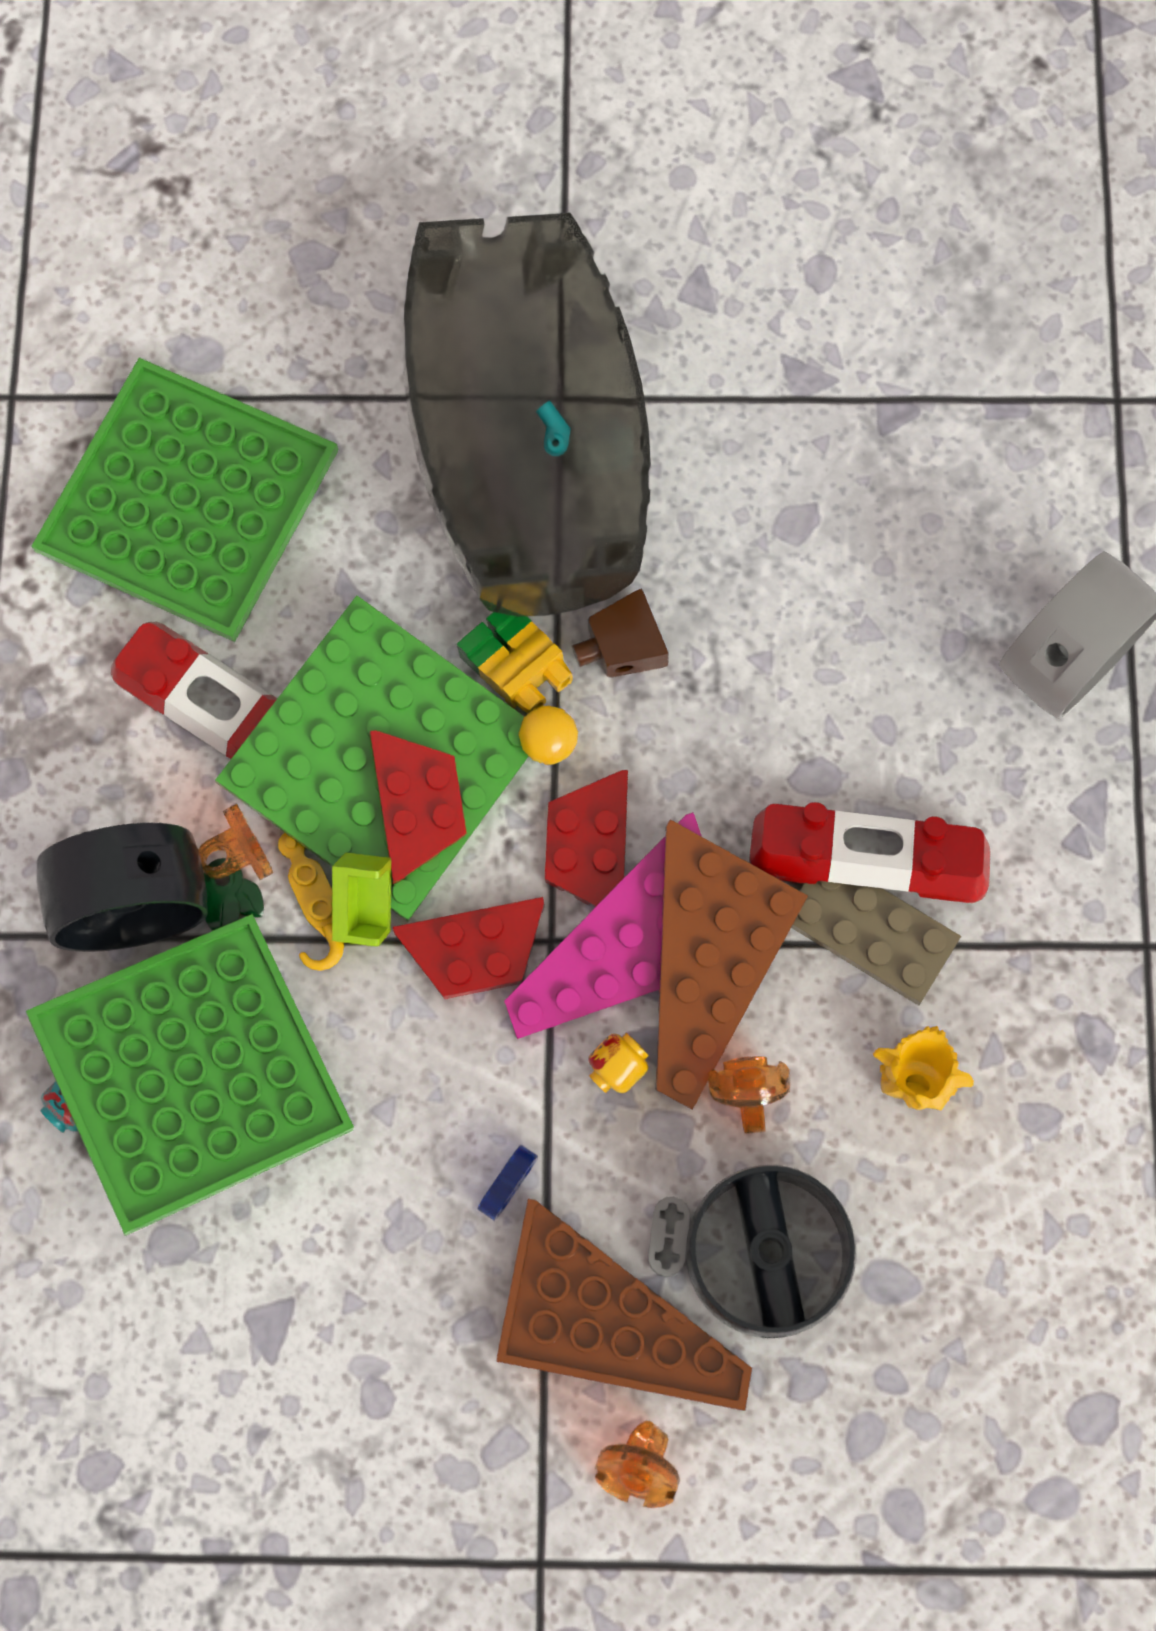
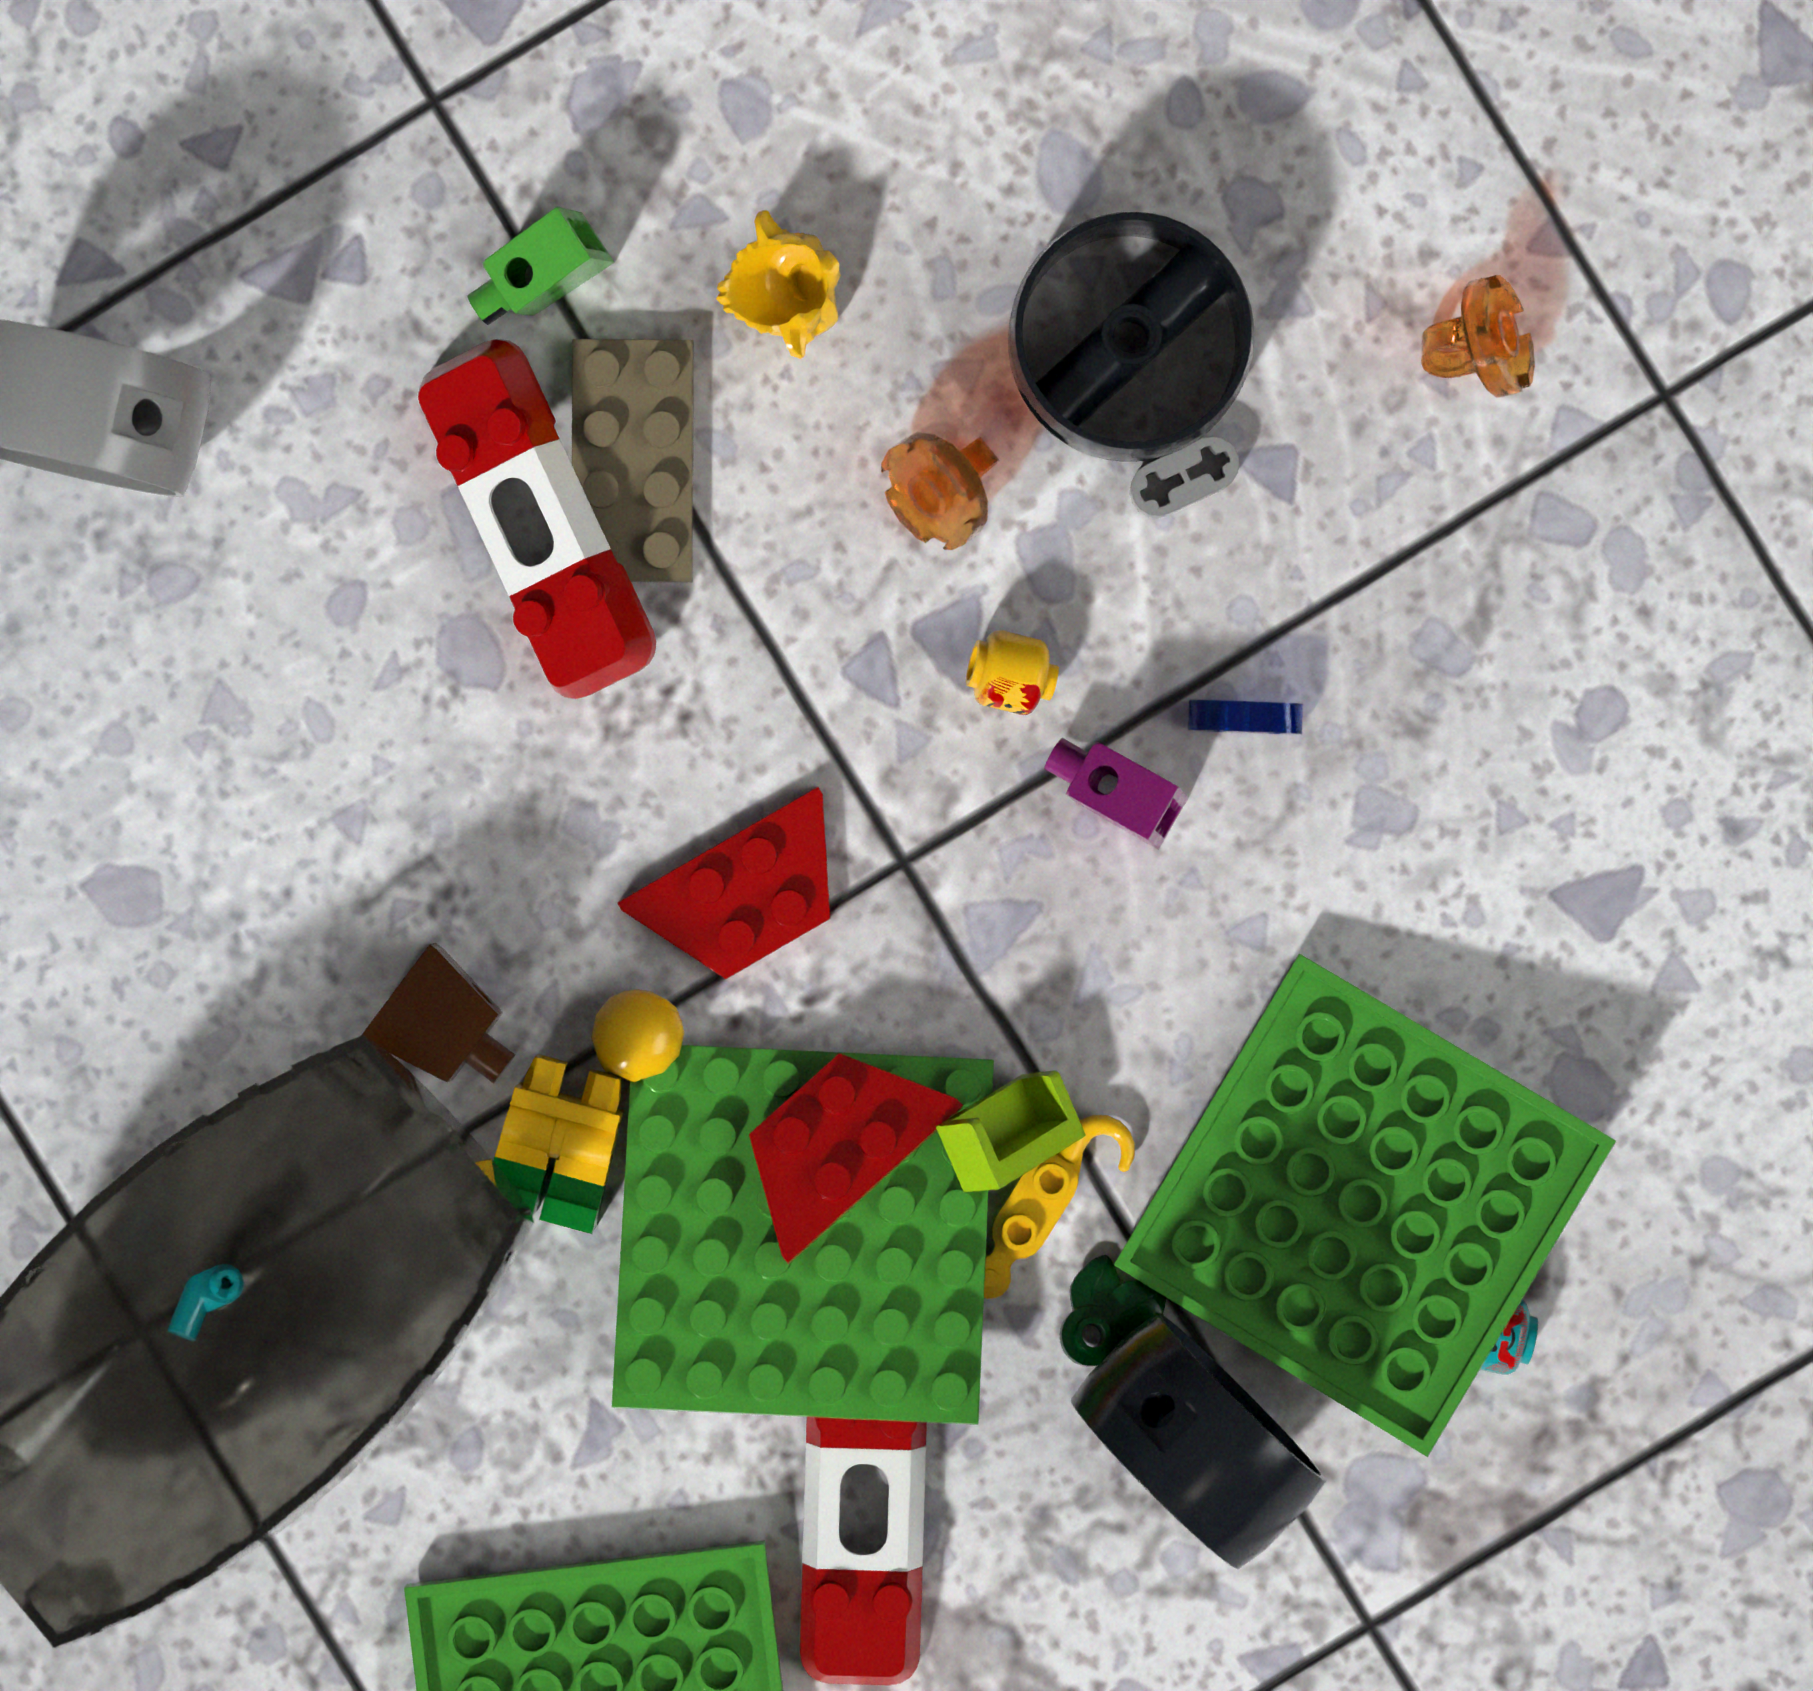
camera: 130 degrees left, 15 degrees up
clear orange tile [198,803,274,880] -> none
red wing [393,897,545,999] -> none
dark orange wing [496,1199,752,1411] -> none
dark pink wing [504,812,702,1039] -> none
dark orange wing [655,819,808,1110] -> none
none -> bright green torso [467,207,615,325]
none -> magenta torso [1044,738,1188,850]

